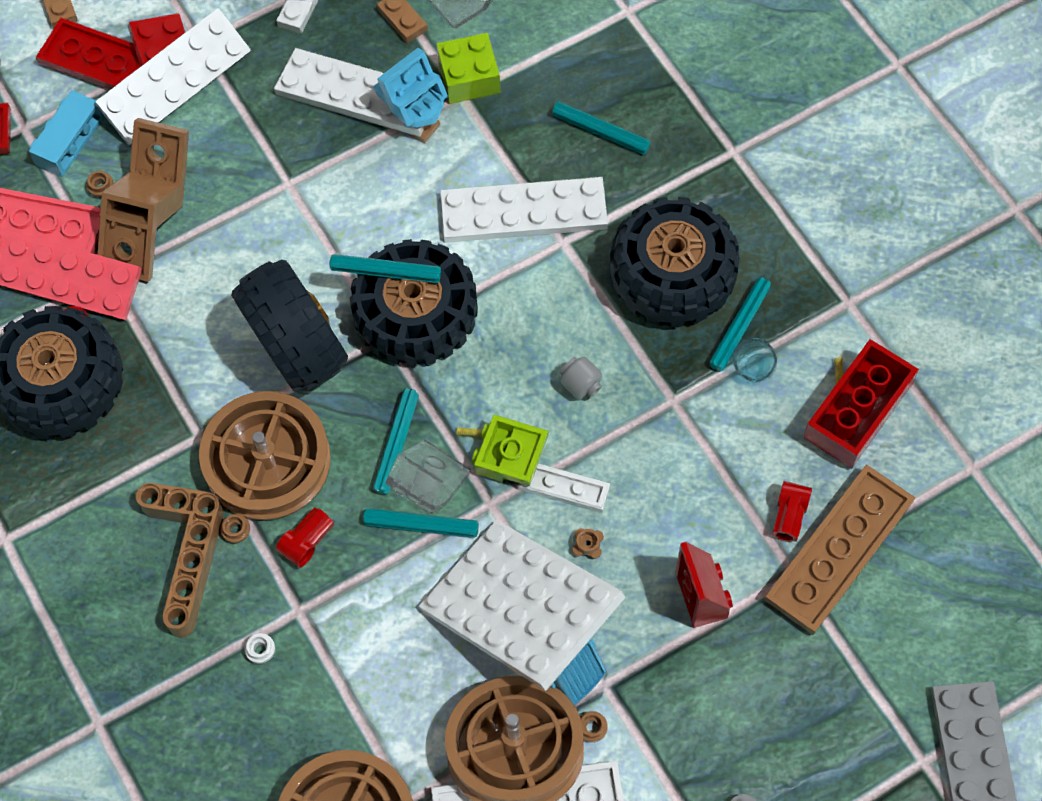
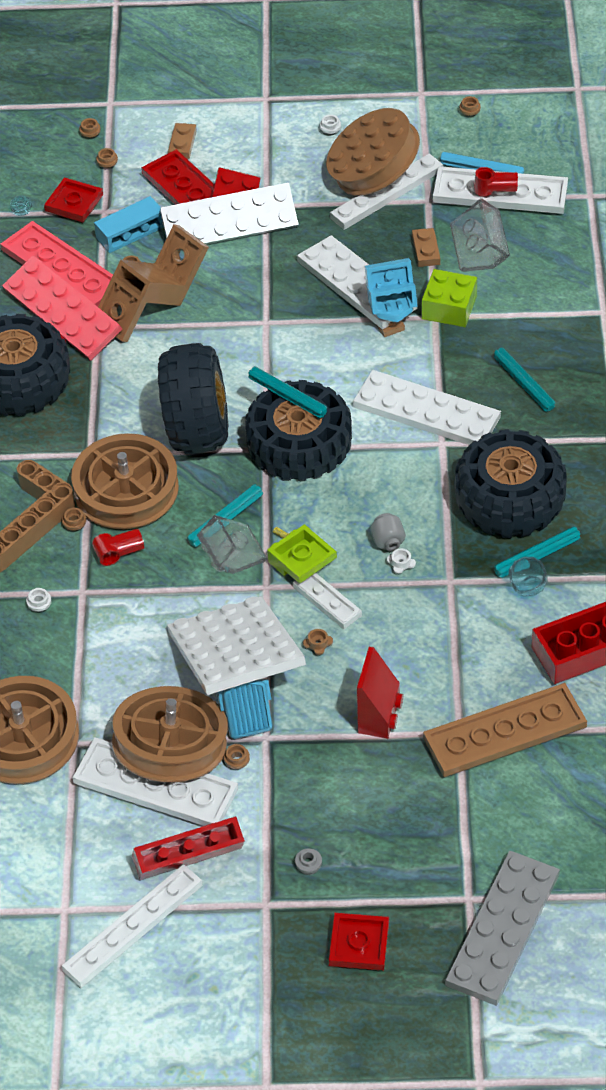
camera: 30 degrees right, 15 degrees down
teal axle [363,508,479,538] -> none
red piece [772,481,812,542] -> none
none -> white plate [387,548,416,573]

